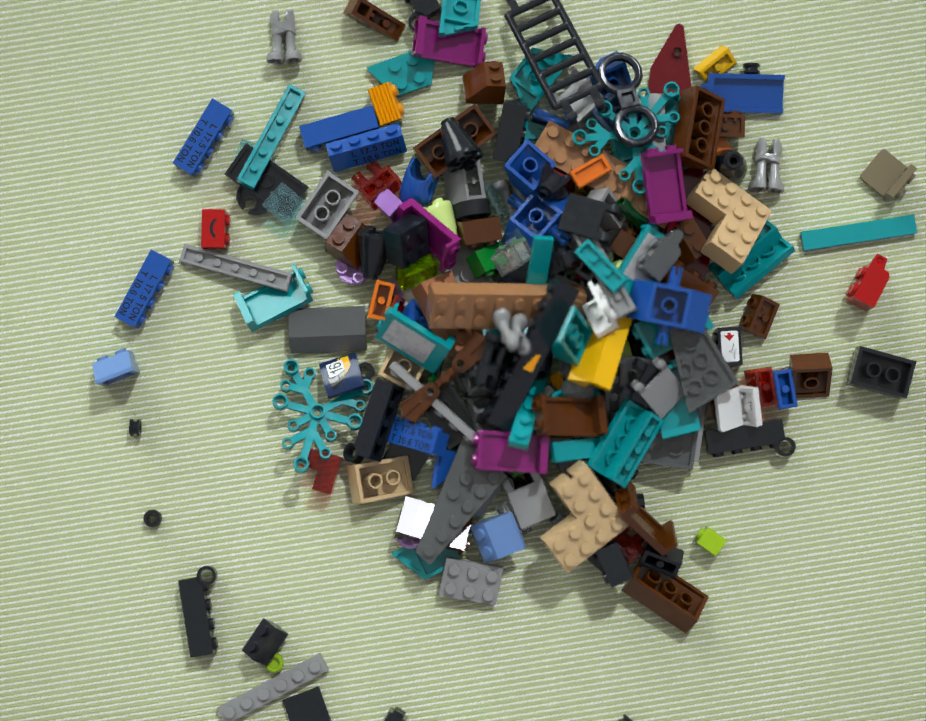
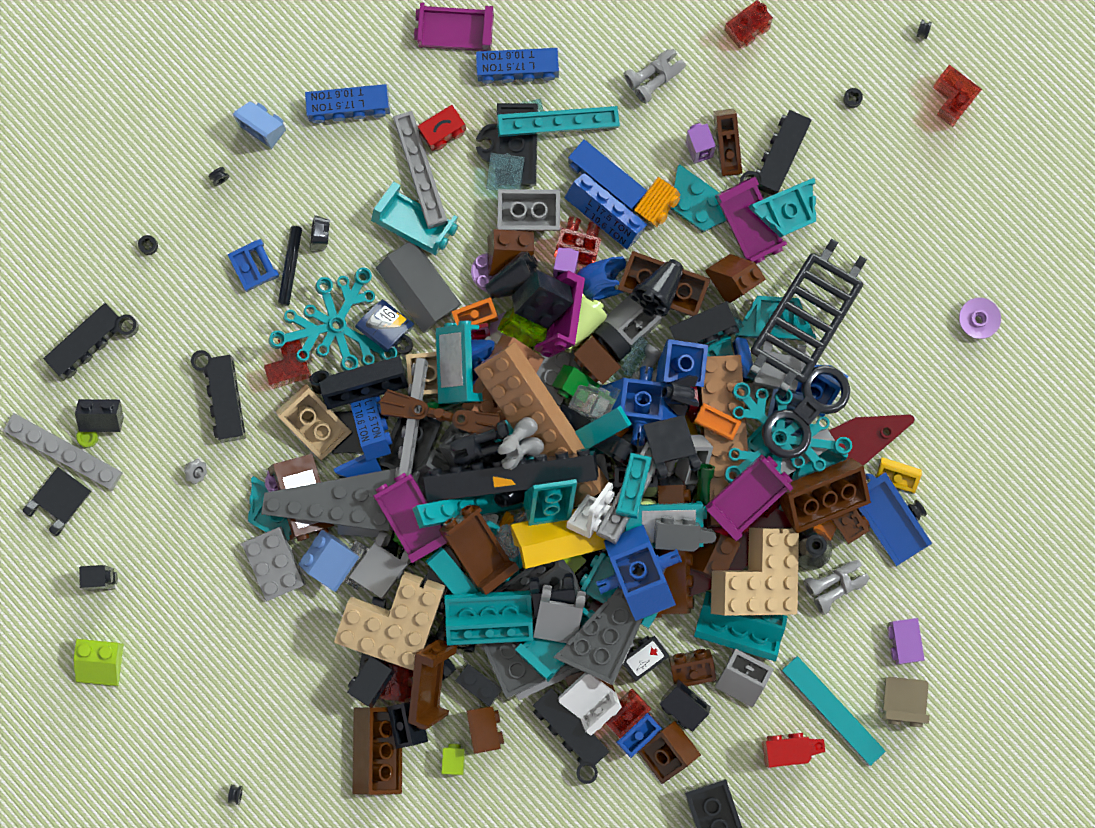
camera: 55 degrees right, 5 degrees down
none -> light grey piece [184,459,207,484]
none -> black hinge [191,350,246,443]
none -> blue plate [227,239,279,292]
none -> black axle [278,226,302,306]
none -> piece [310,215,330,250]
none -> magenta panel [414,2,494,51]
none -> black brick [455,664,503,707]
none -> reddish brown slope [467,706,504,754]
none -> black brick [660,679,711,732]
none -> medium lavender brick [686,123,716,164]
none -> light grey slope [715,649,774,707]
none -> medium lavender brick [887,618,925,664]

